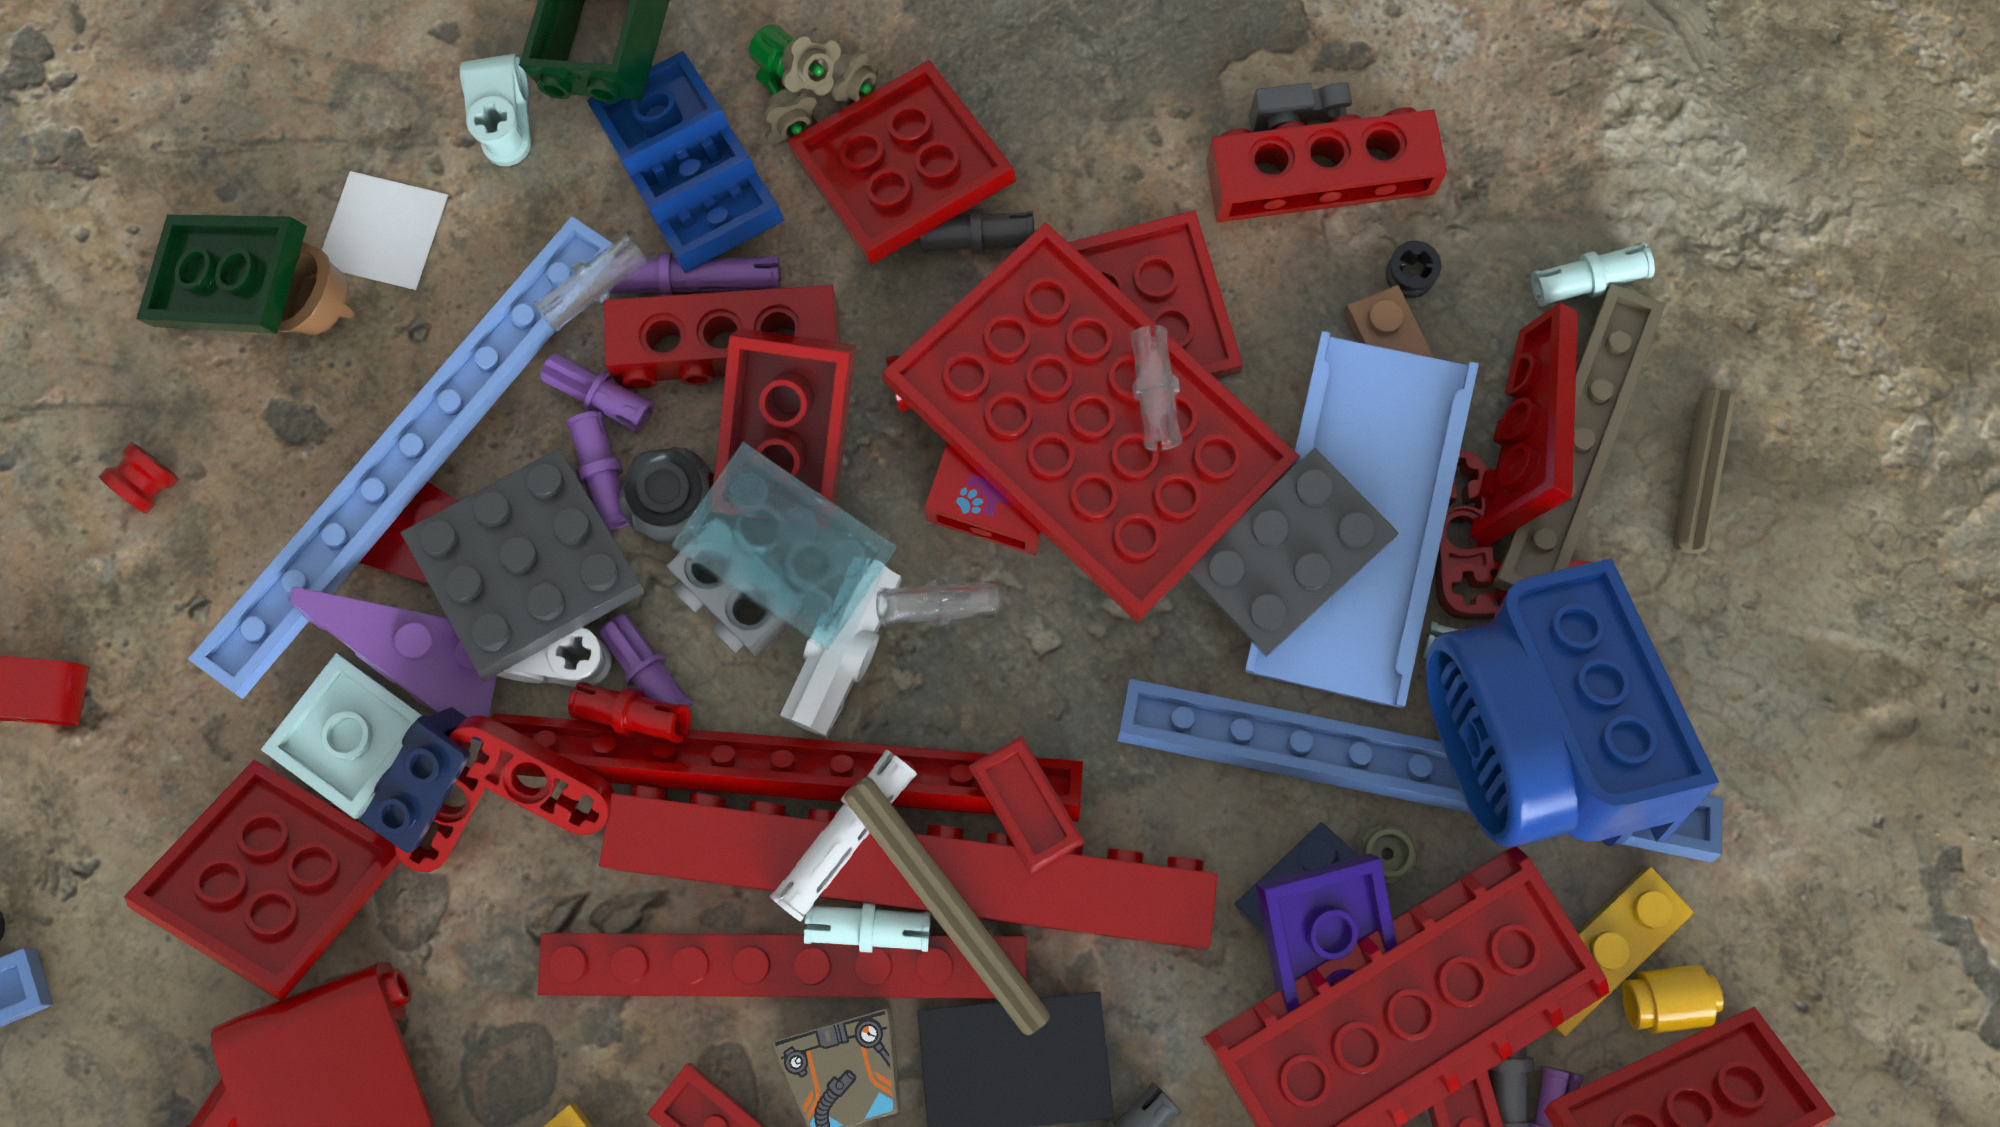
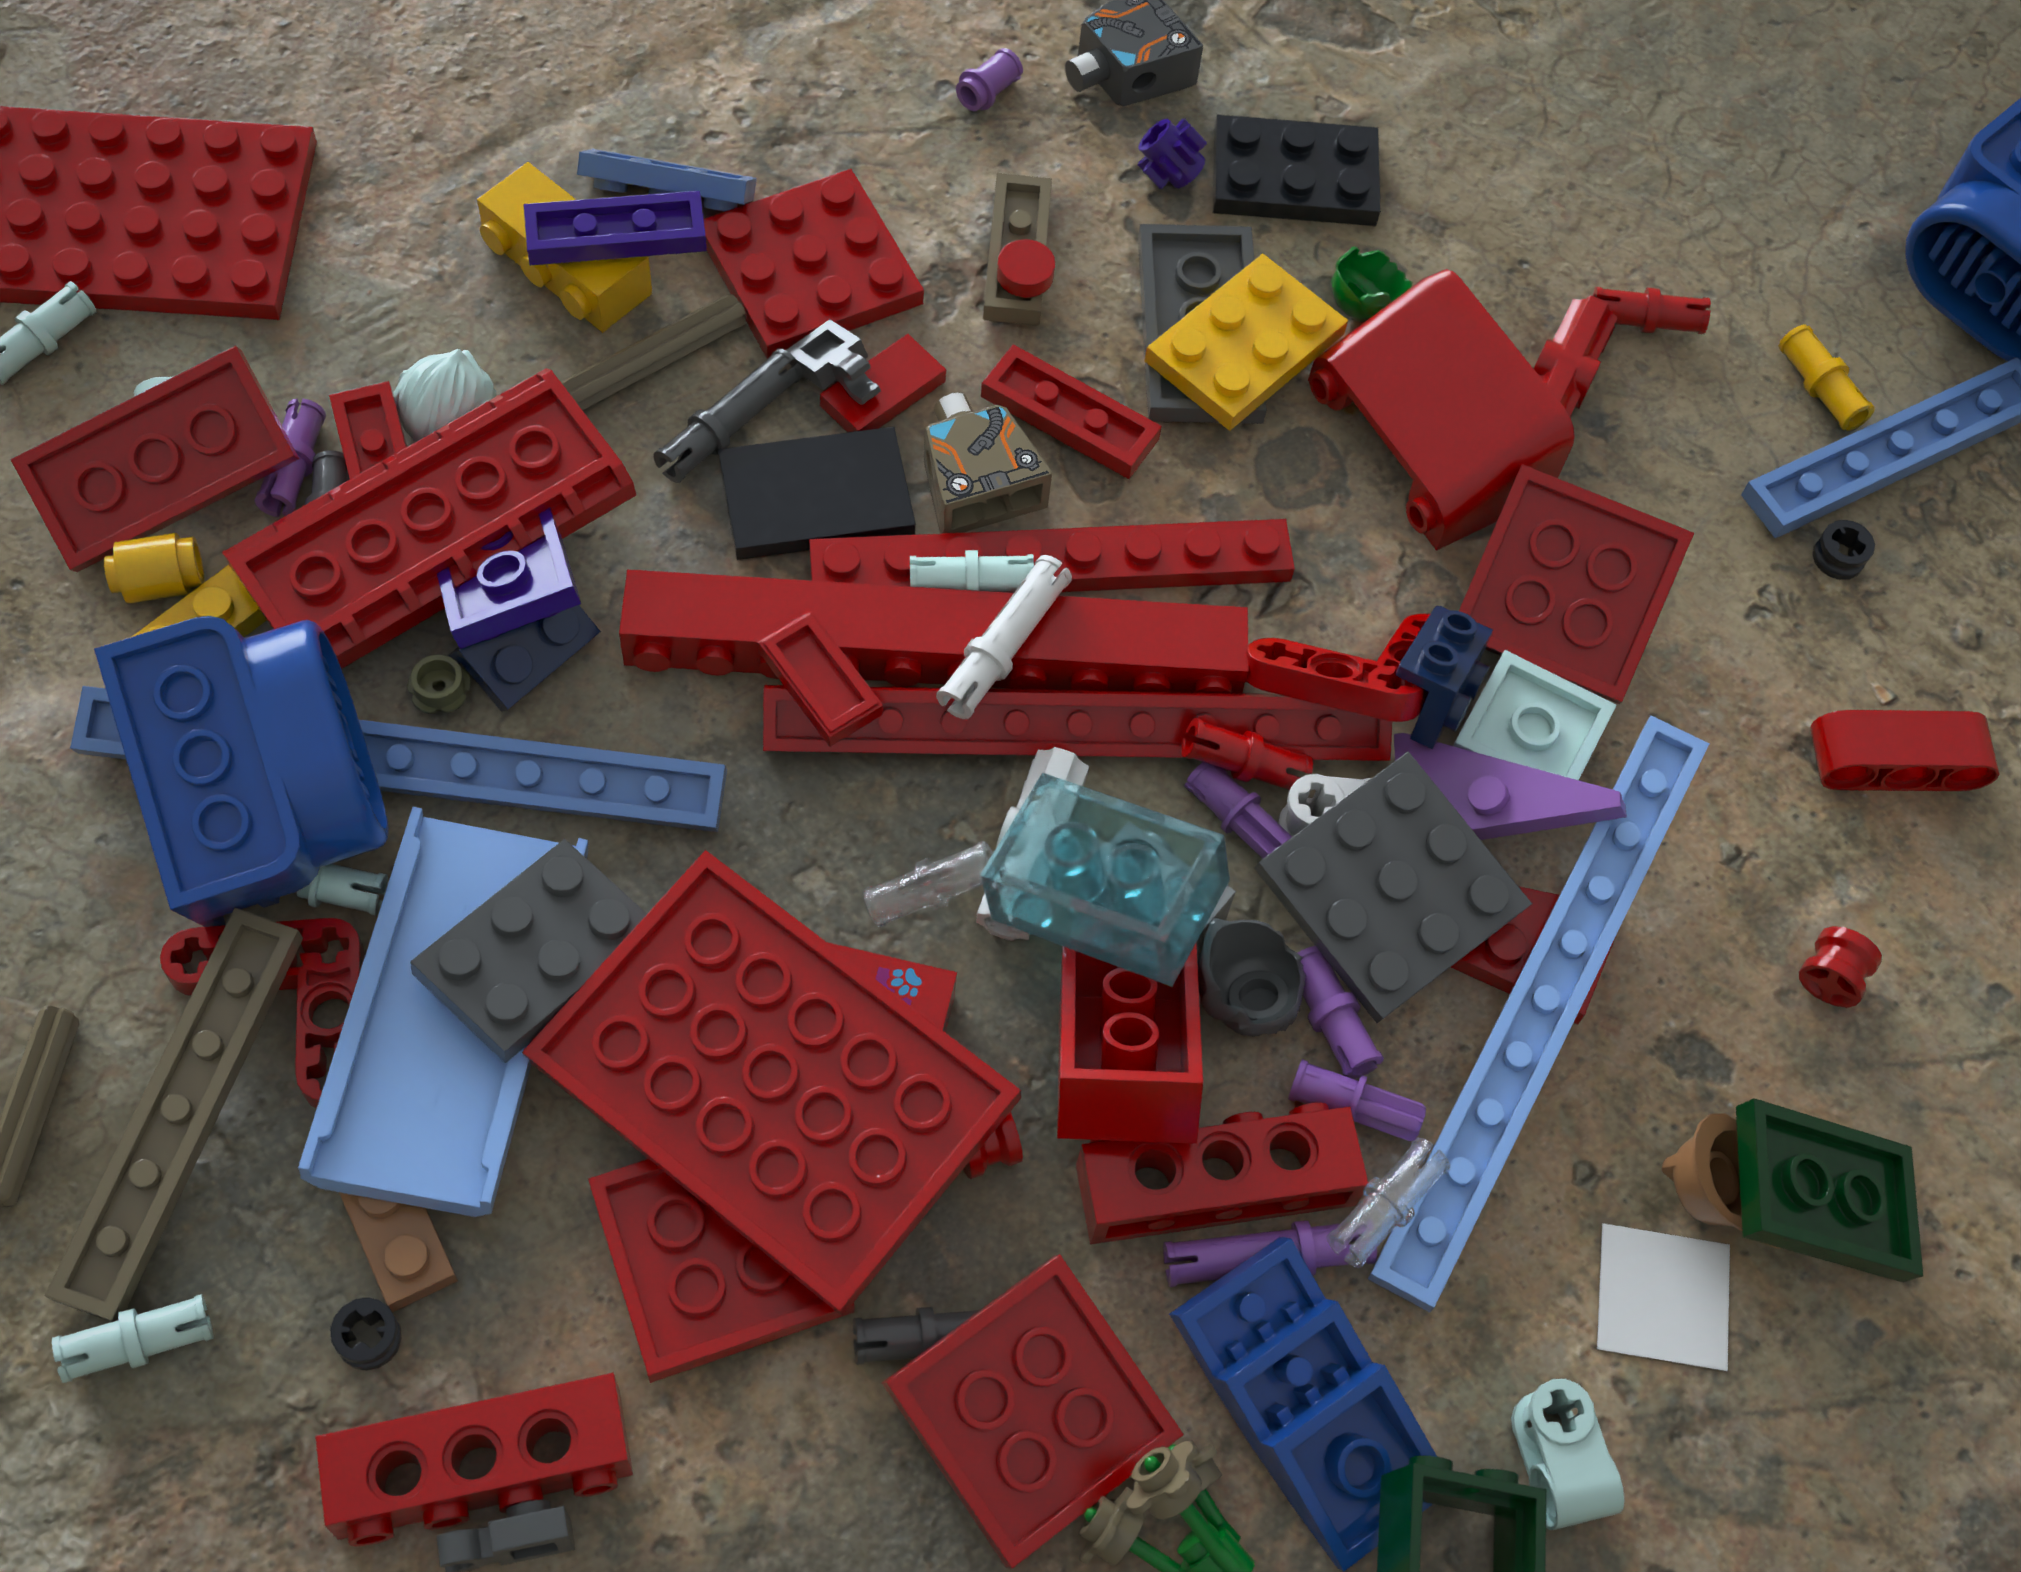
camera: 165 degrees right, 15 degrees down
dark tan axle [844,776,1050,1035] -> none
clear pin [1130,326,1183,450] -> none
red wing [1469,302,1578,546] -> none

